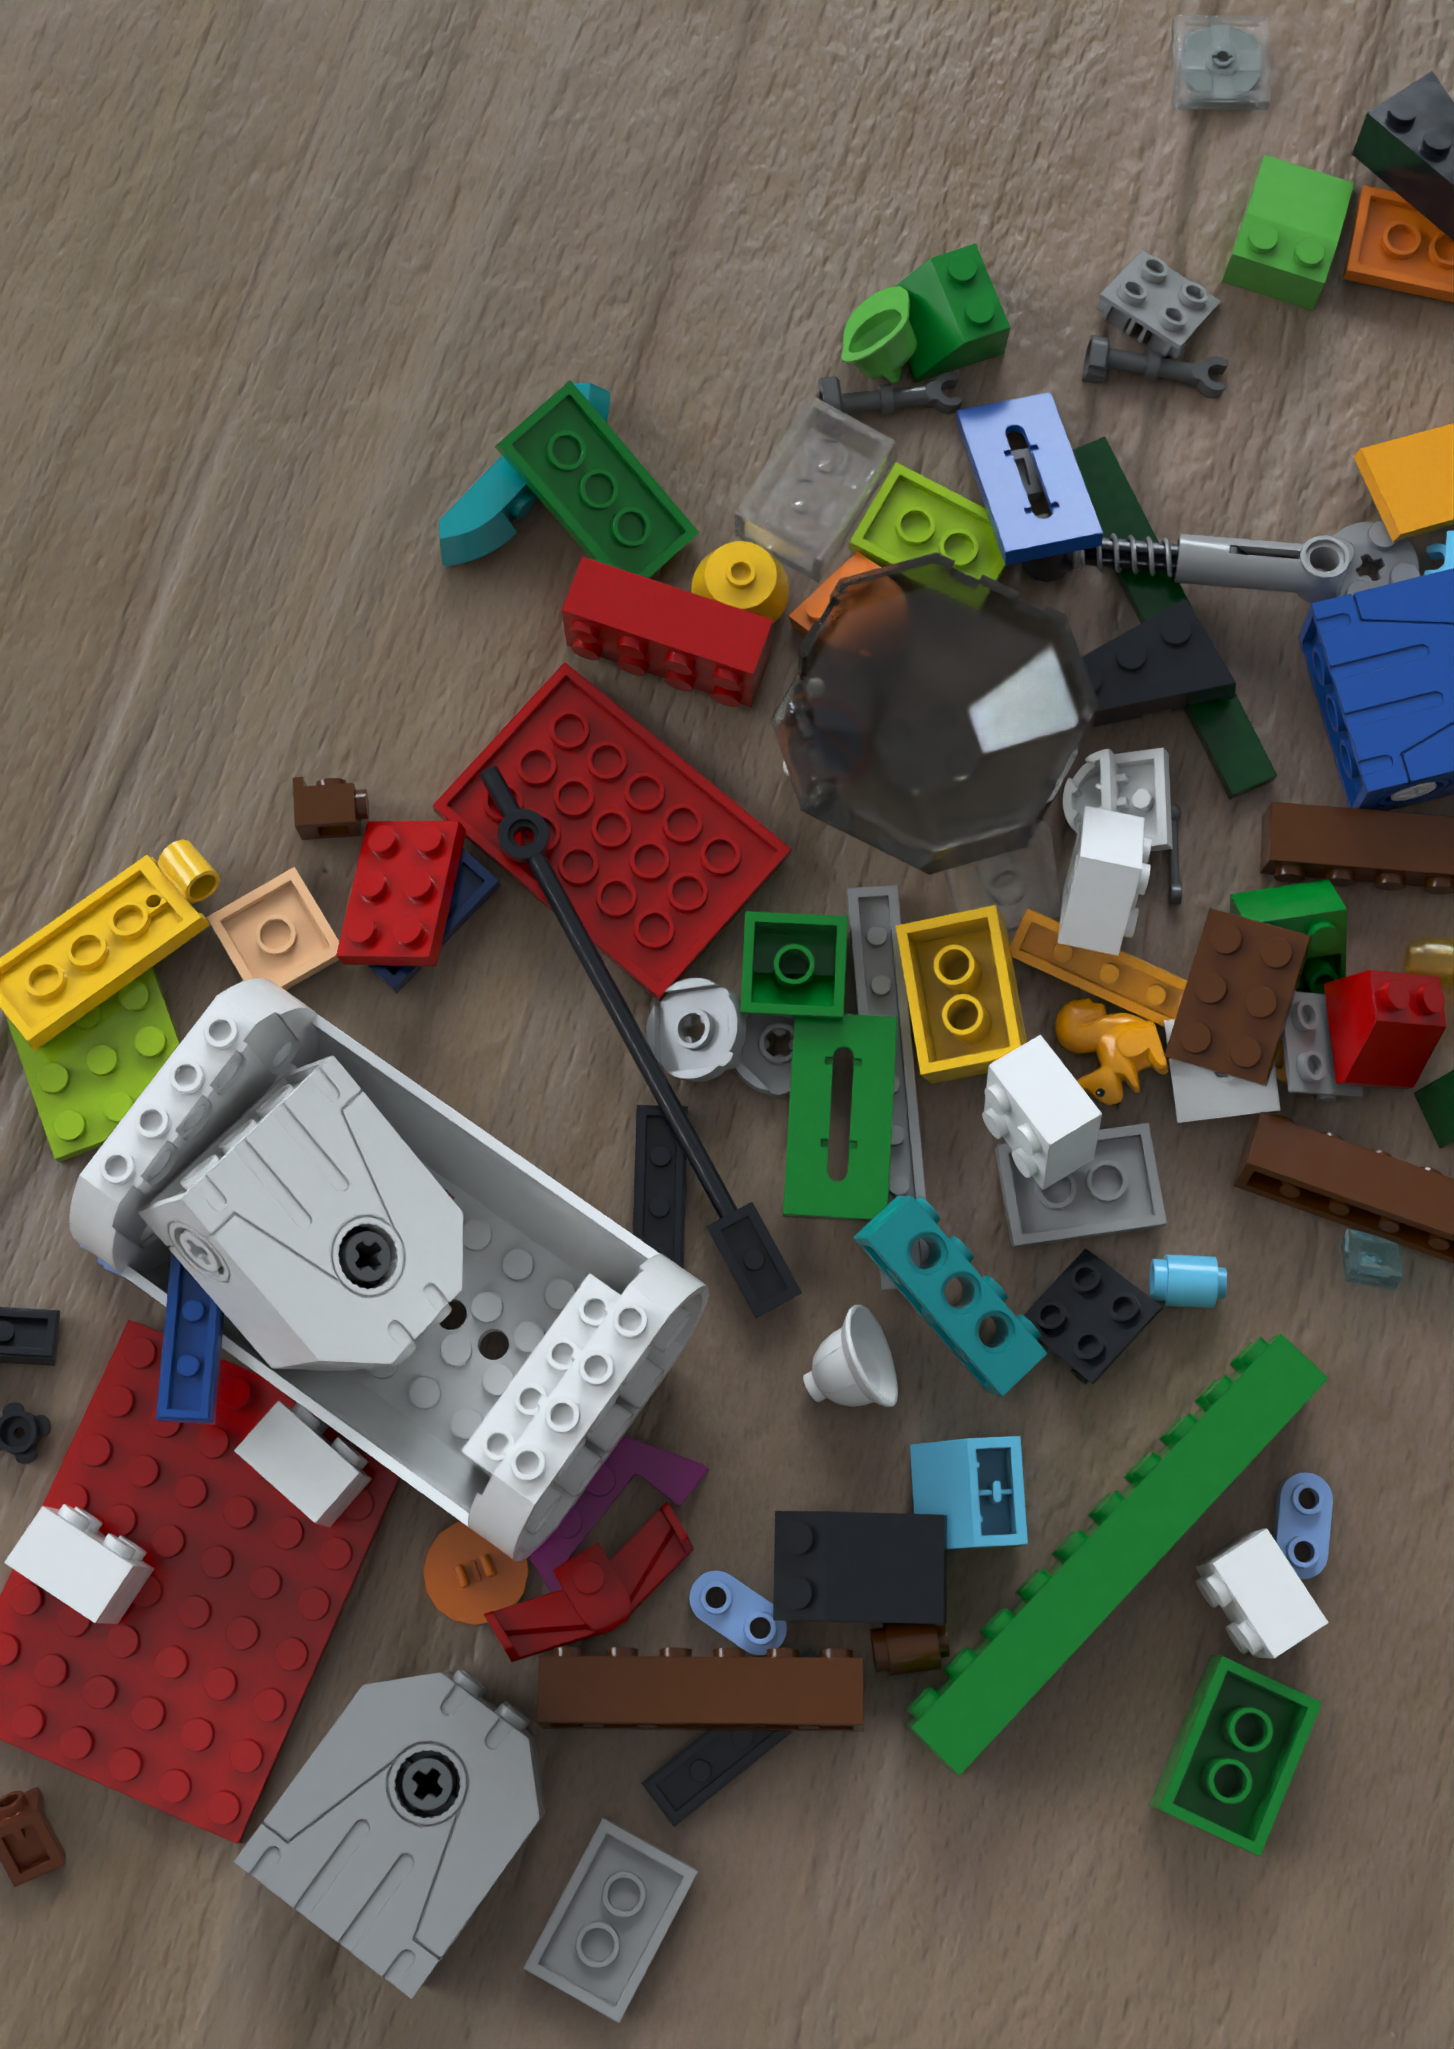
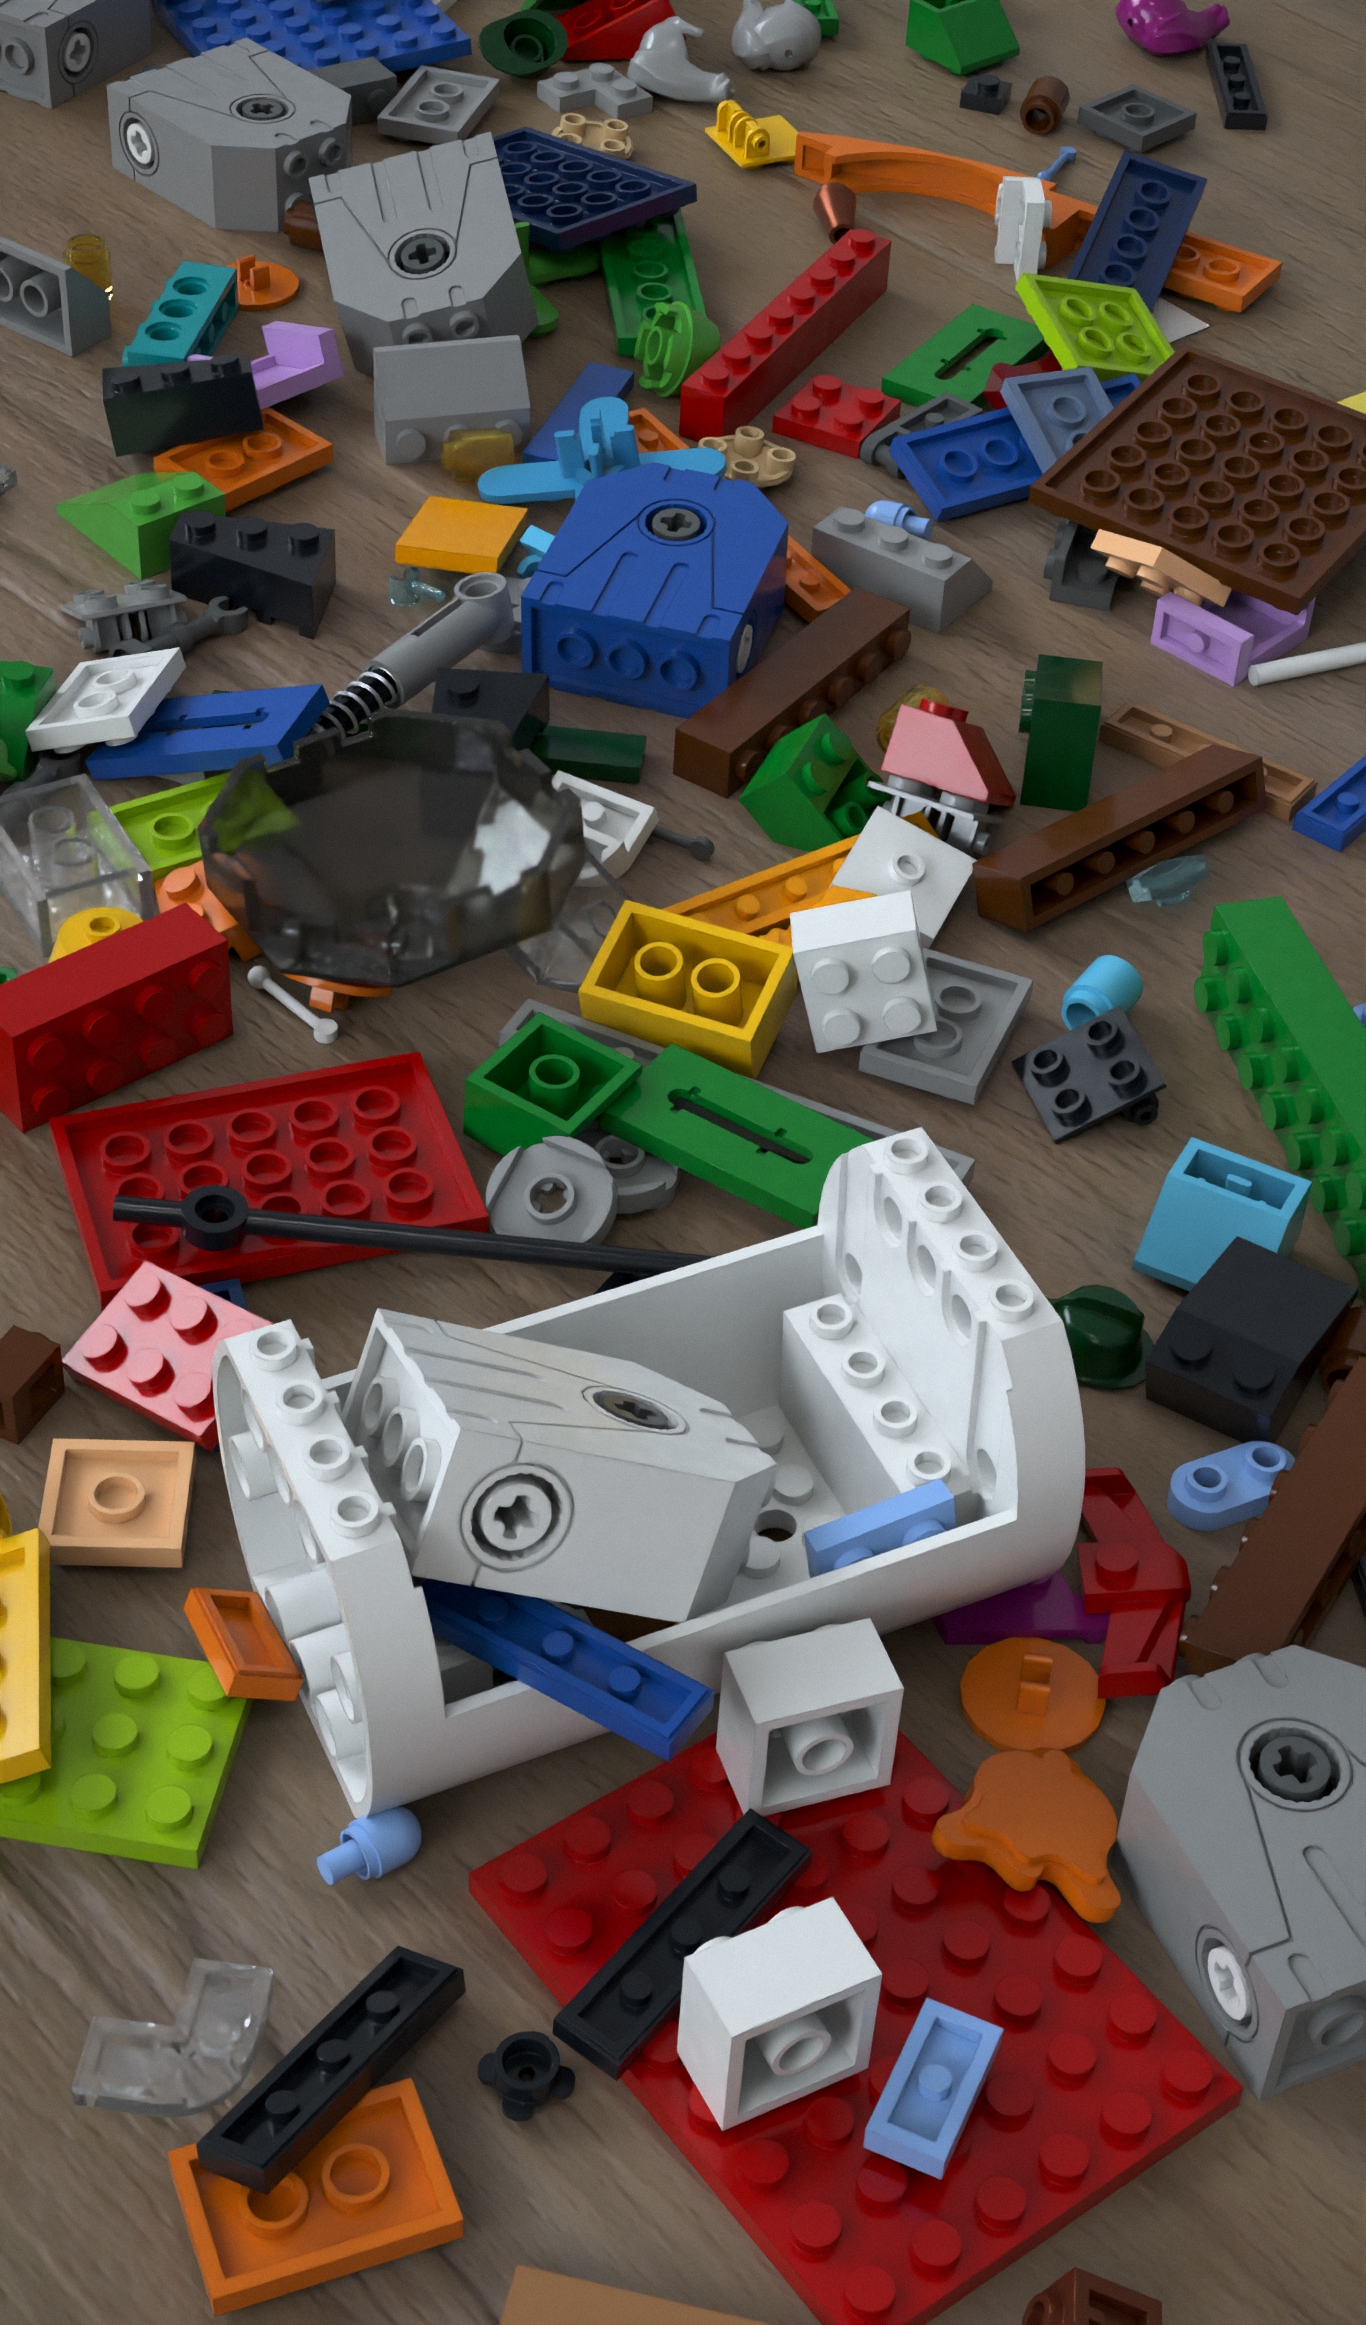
camera: 60 degrees left, 35 degrees down
white hat [803,1304,898,1407] -> none
teal brick [853,1196,1048,1396] -> none
white brick [1058,806,1152,956] -> none
reddish brown plate [1164,908,1312,1087] -> none
none -> white plate [25,647,186,754]
none -> black wedge [168,511,336,640]
none -> clear light blue hand [389,567,446,606]
none -> black tile [552,1808,813,2081]
none -> light blue plate [804,1478,957,1578]
none -> light blue plate [863,1998,1004,2180]
none -> orange tile [931,1747,1121,1923]
none -> dark green piece [1047,1284,1154,1390]

